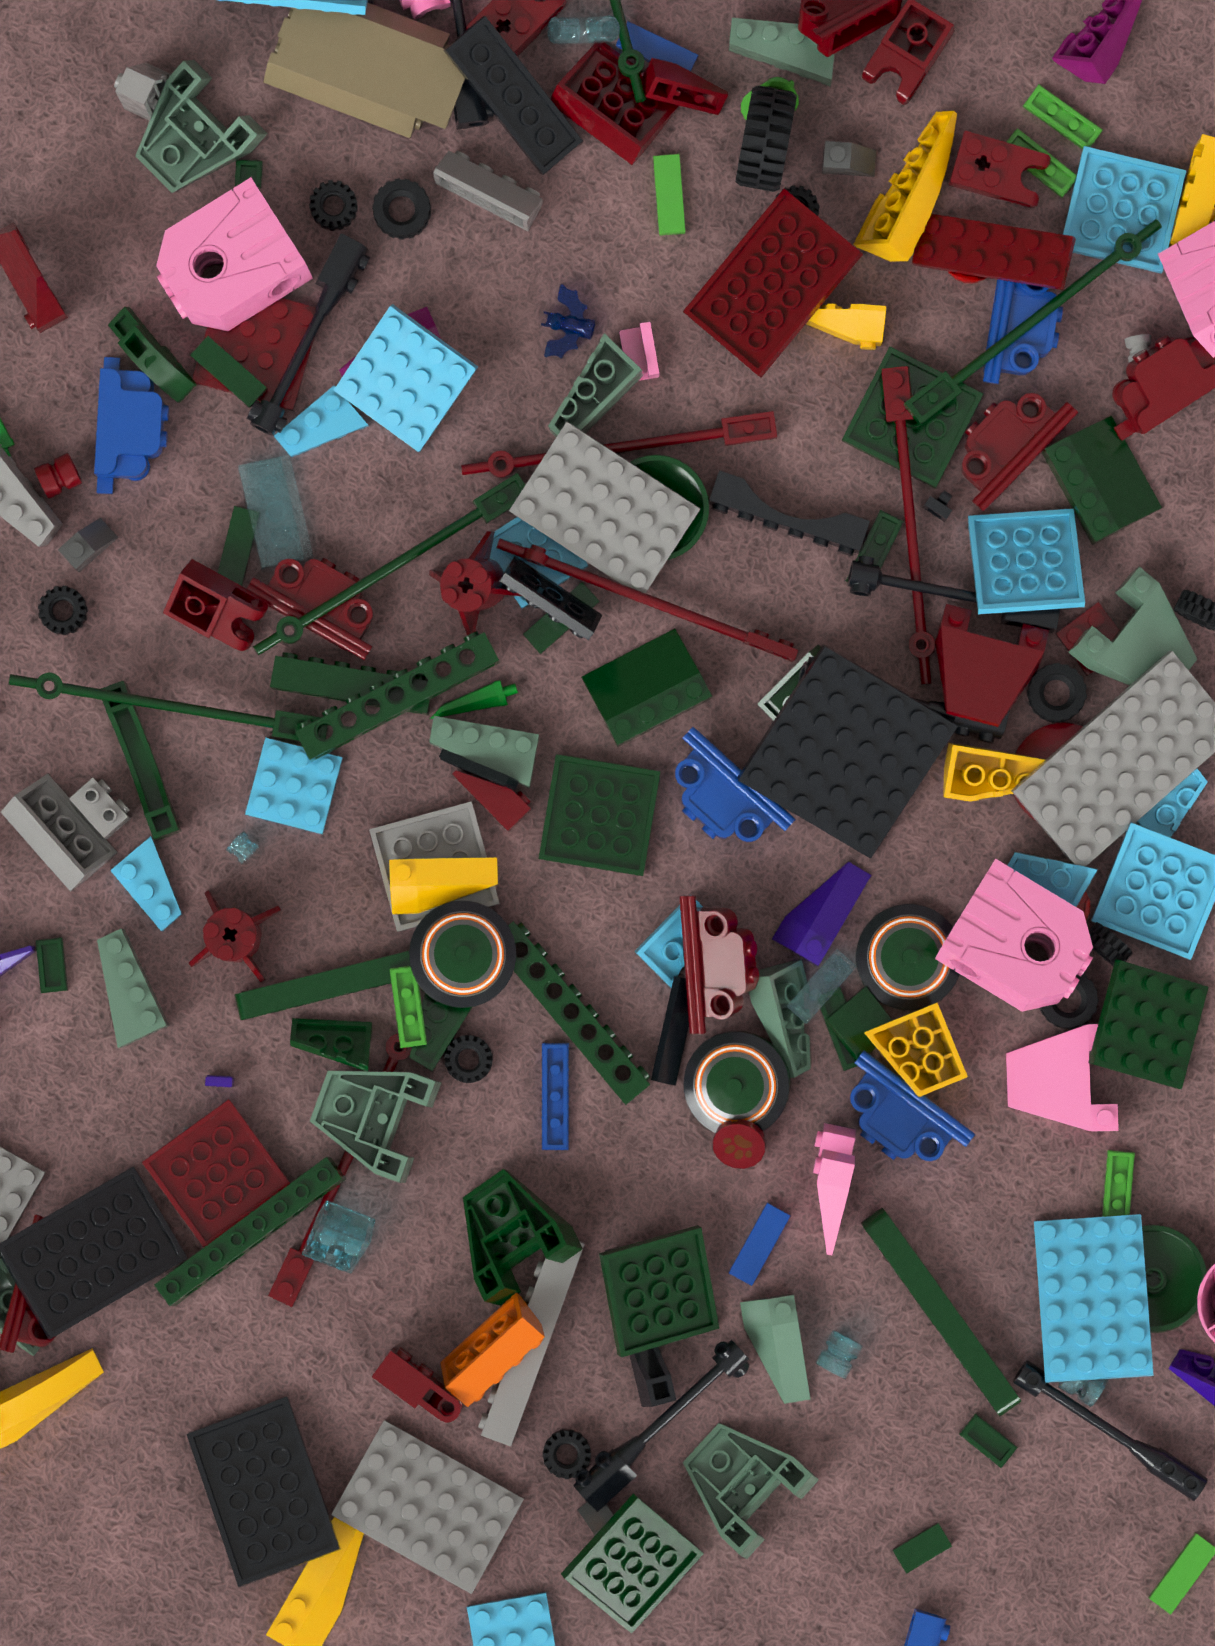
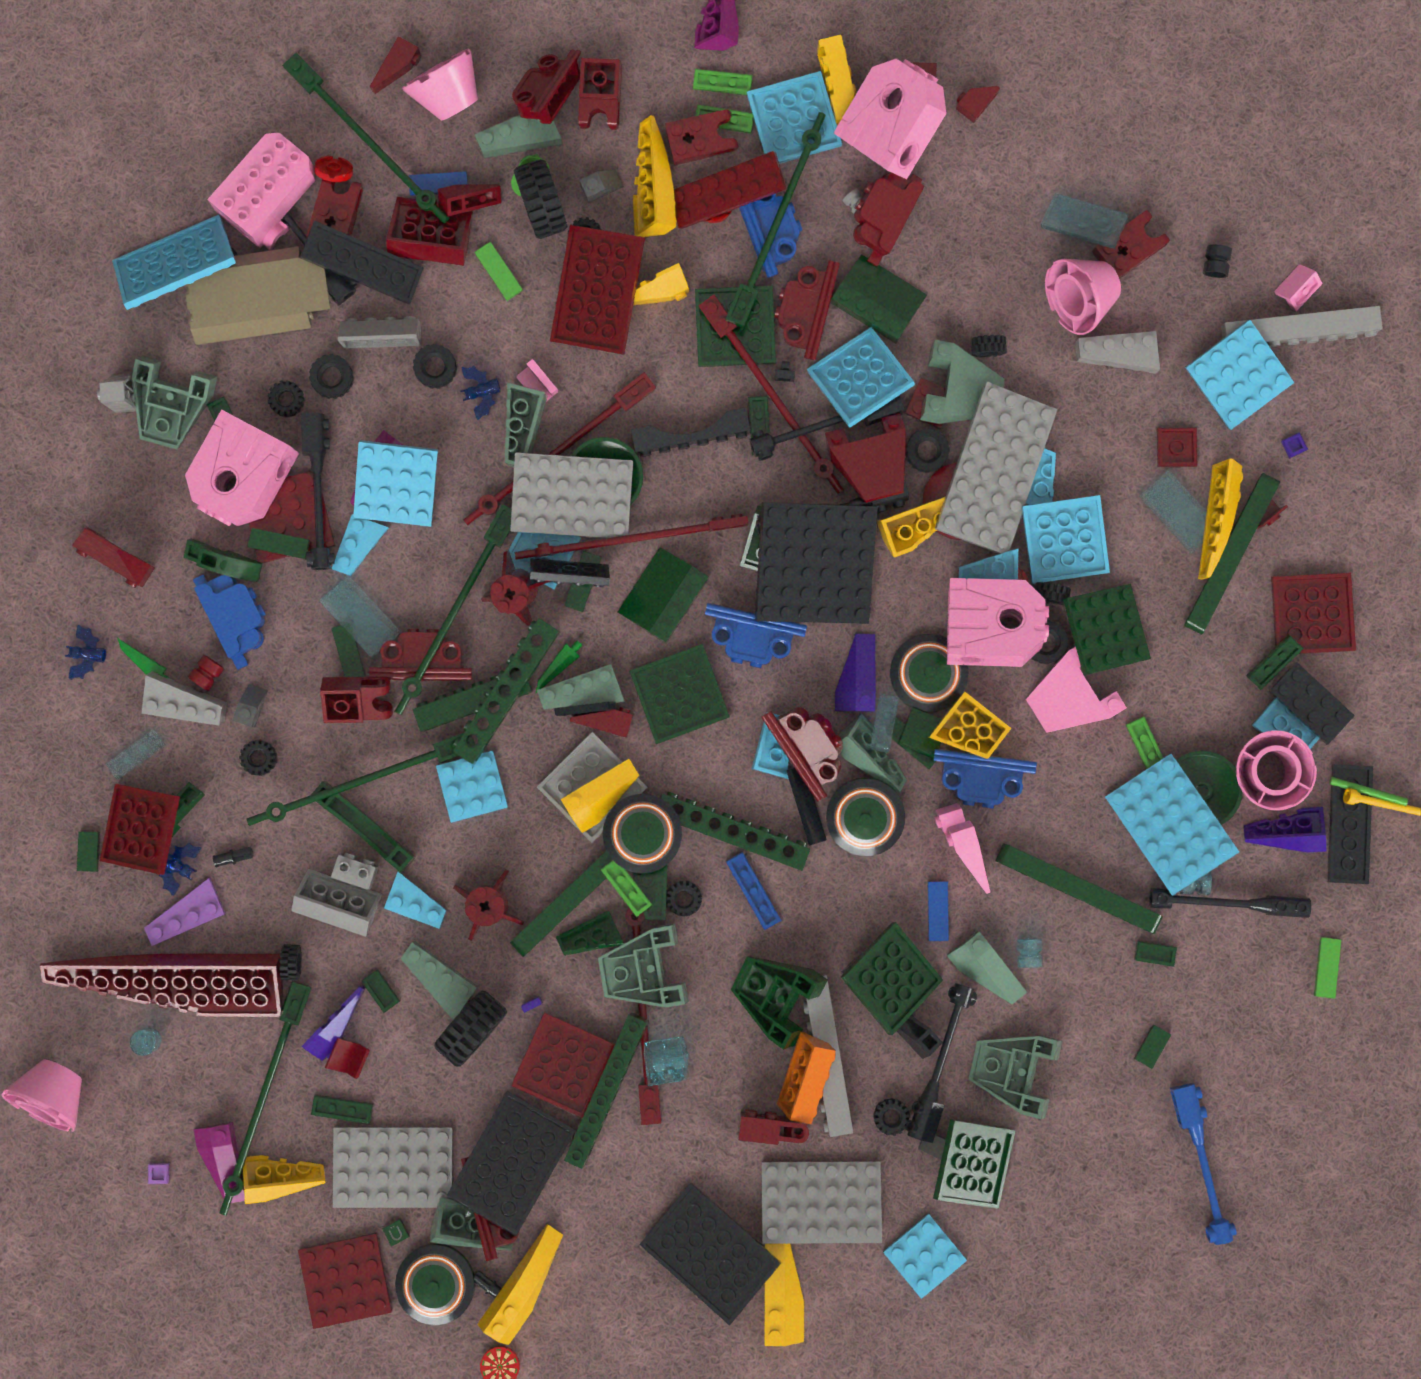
camera: 30 degrees left, 0 degrees up
clear light blue wheel [226,831,259,865] -> none
clear light blue cylinder [547,15,620,44] -> none
dark red tile [713,1119,766,1169] -> none
none -> black tyre [413,344,457,389]
none -> black tyre [434,990,507,1067]

